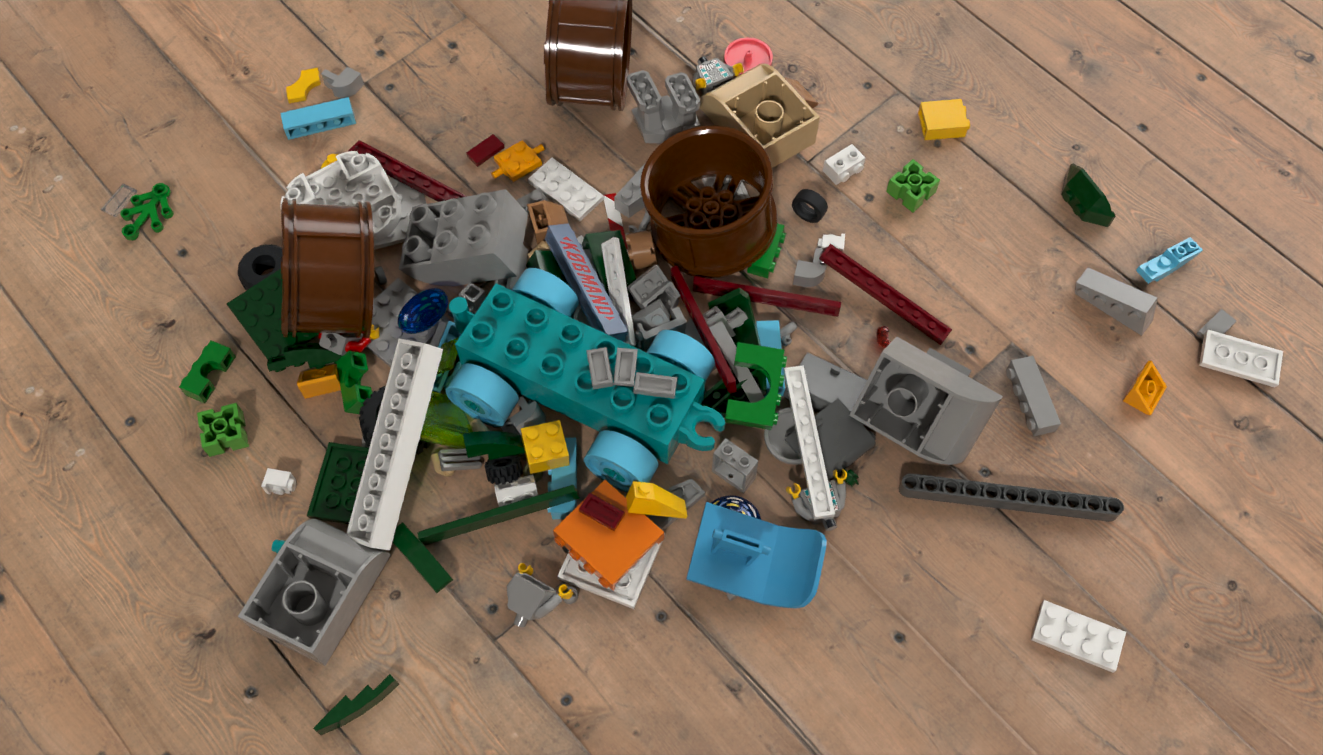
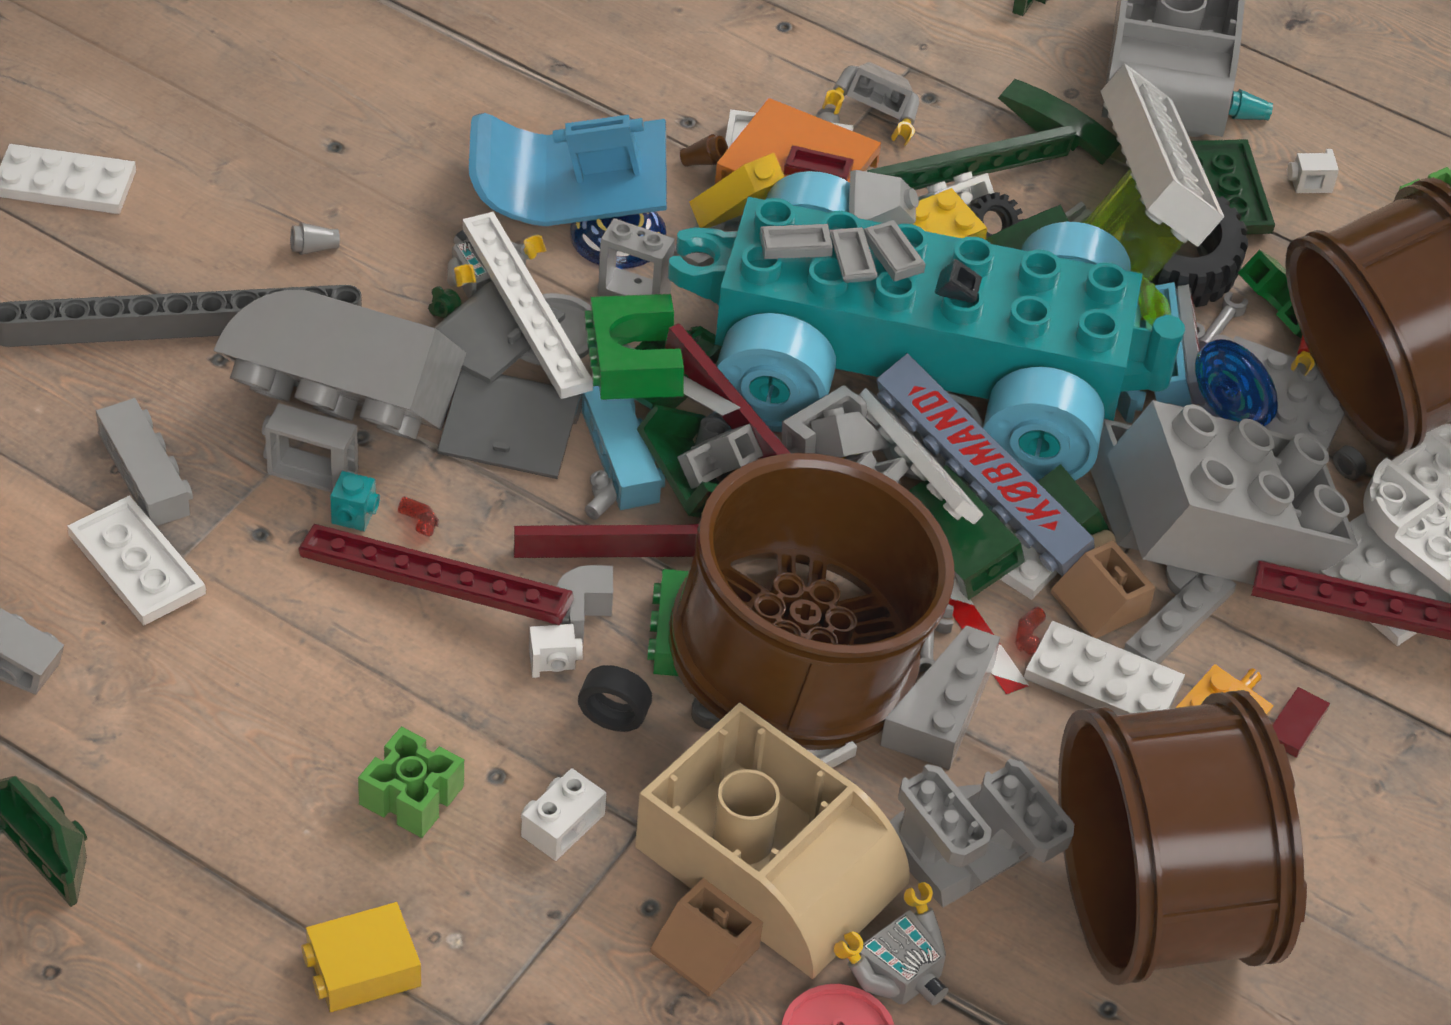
camera: 160 degrees right, 15 degrees down
none -> white plate [68,495,206,626]
none -> light grey cone [290,222,340,255]
none -> teal brick [330,471,380,532]
none -> reddish brown cone [680,134,728,167]
none -> light grey slope [849,170,919,225]
none -> black slope [935,259,982,303]
none -> clear red arm [1015,607,1046,655]

